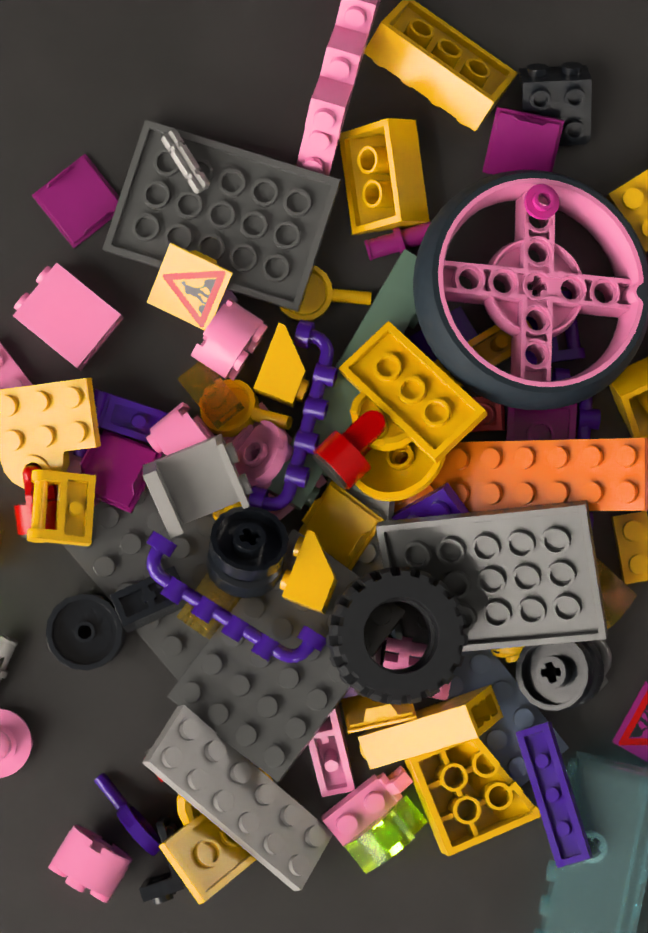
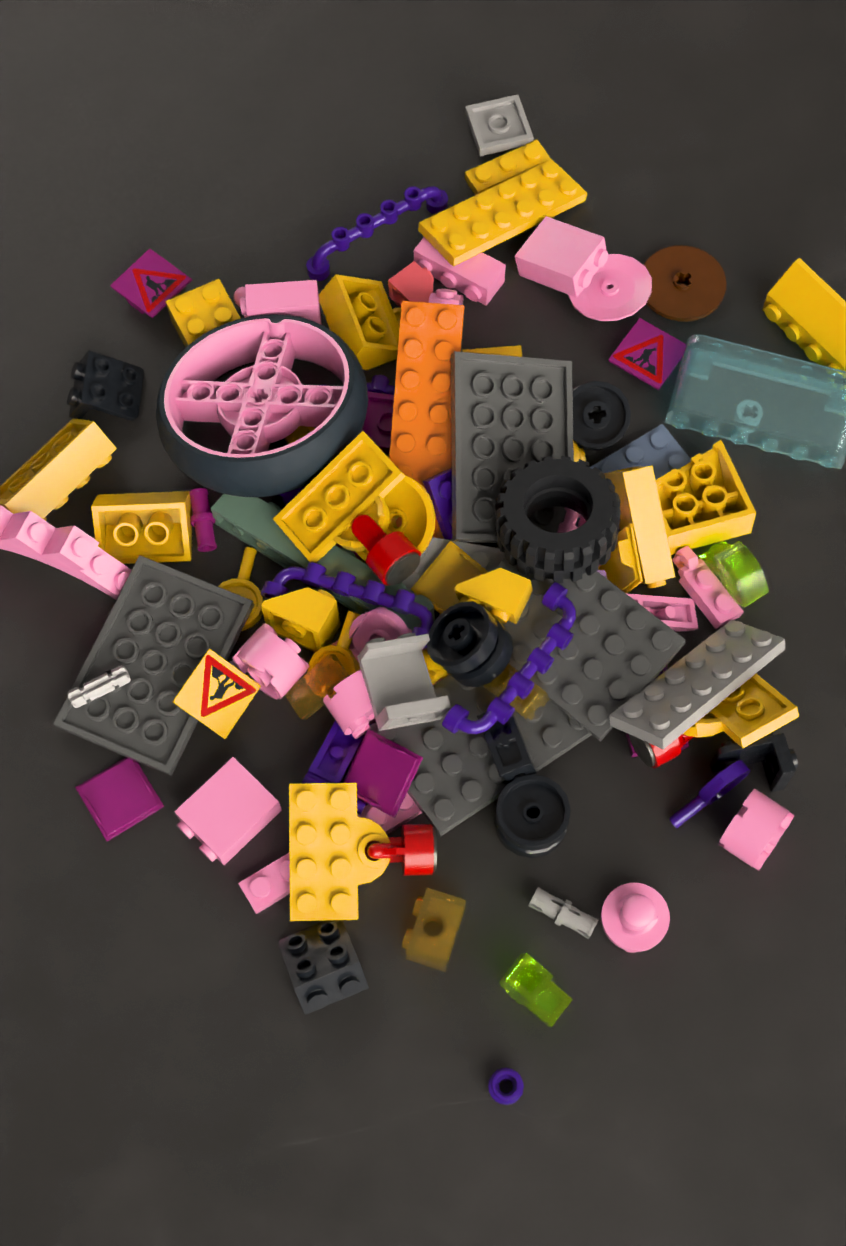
camera: 80 degrees left, 20 degrees down
yellow plate [27,470,96,546] -> none
magenta piece [482,106,564,175] -> none
dark purple plate [515,722,593,868] -> none
dark pink plate [524,184,559,220] -> none

